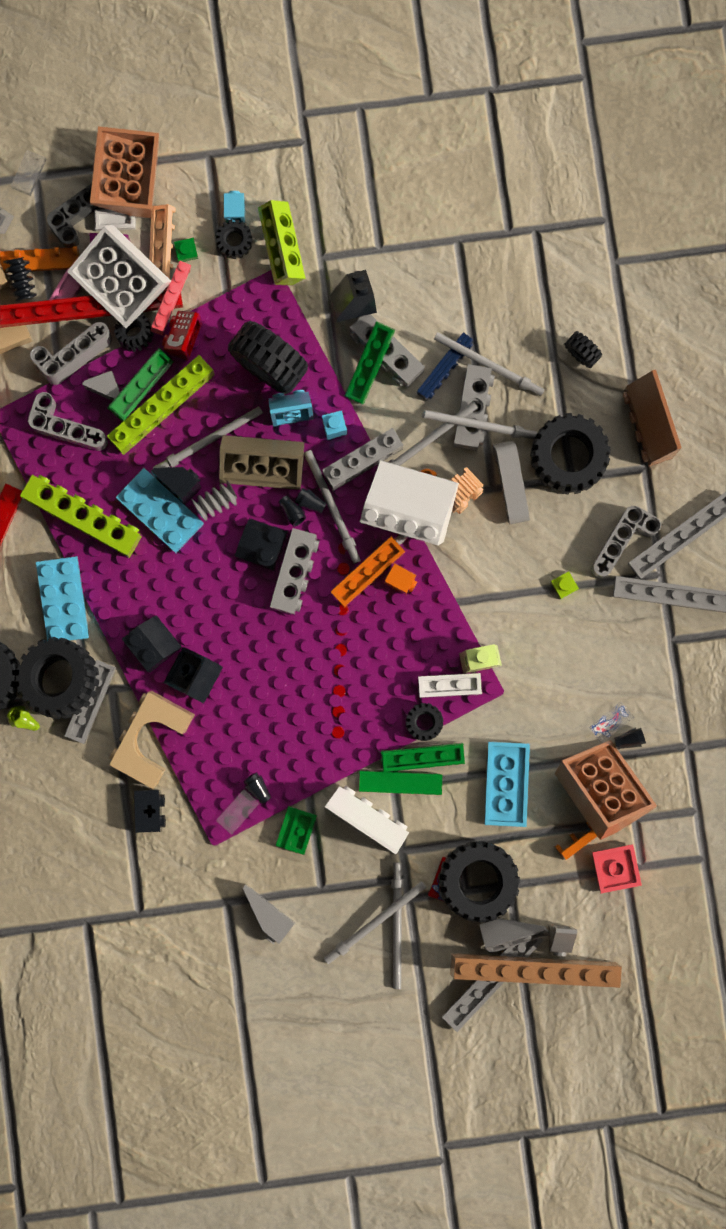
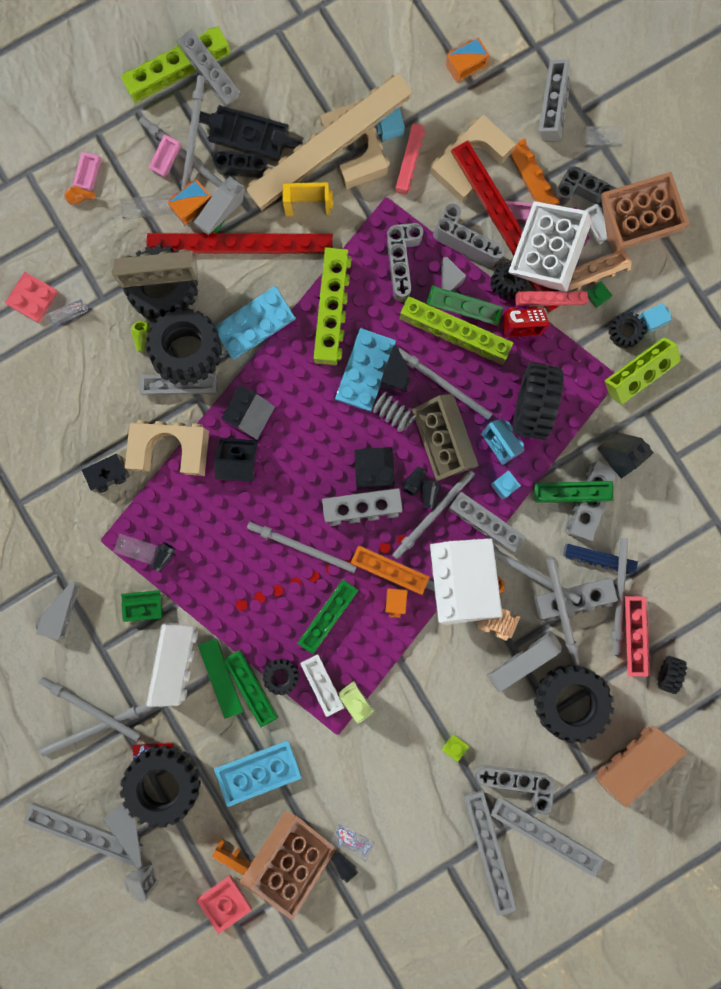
camera: 65 degrees right, 0 degrees up
black piece [3,257,37,301] -> none
medium nougat brick [450,953,622,988] -> none
none -> light grey bar [247,522,357,573]
none -> green tile [298,579,358,654]
none -> coral brick [625,596,650,677]

